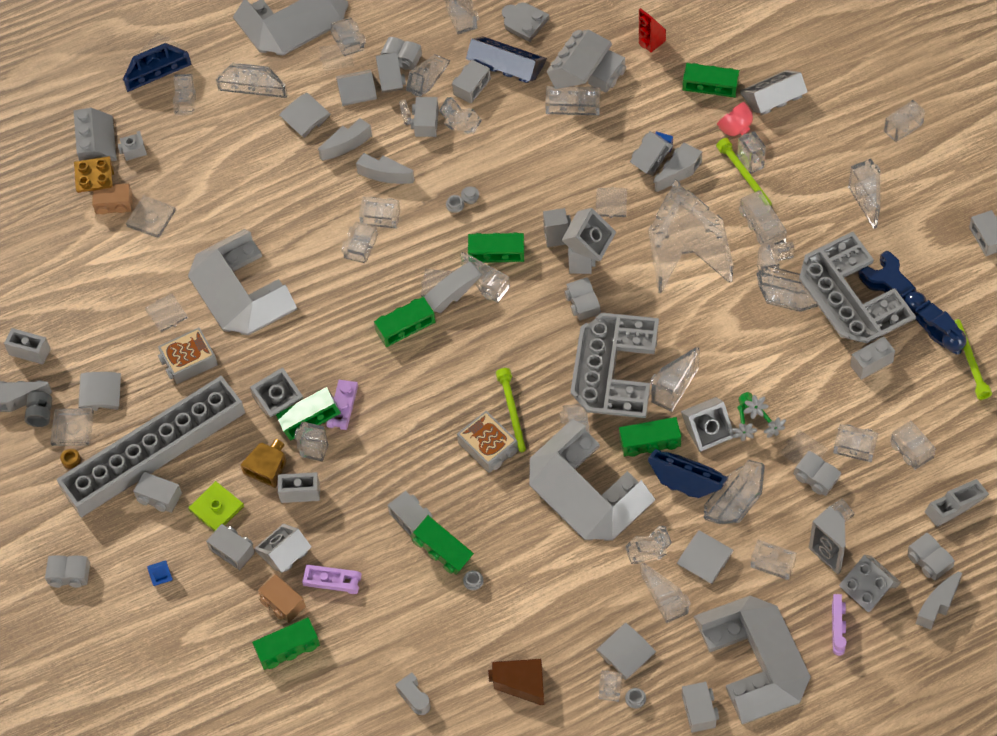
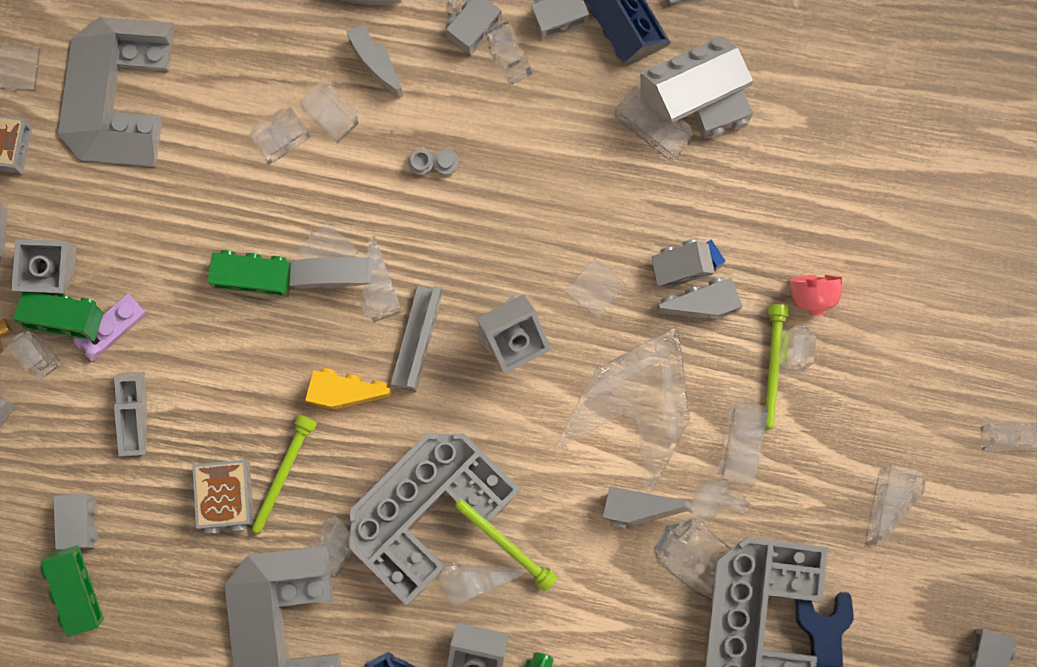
camera: 30 degrees right, 20 degrees up
light grey plate [463,570,483,590] -> none
green brick [468,232,525,263] -> none
light grey brick [543,208,571,247] -> none
light grey brick [564,277,601,321] -> none
green brick [619,417,682,457] -> none
red slope [639,8,666,53] -> none
green brick [682,63,740,98] -> none
light grey slope [740,70,808,115] -> none
none -> light grey slope [114,372,147,456]
none -> yellow slope [305,368,392,410]
none -> light grey fence [391,286,443,392]
none -> lime piece [455,499,557,592]
none -> light grey slope [603,486,692,529]

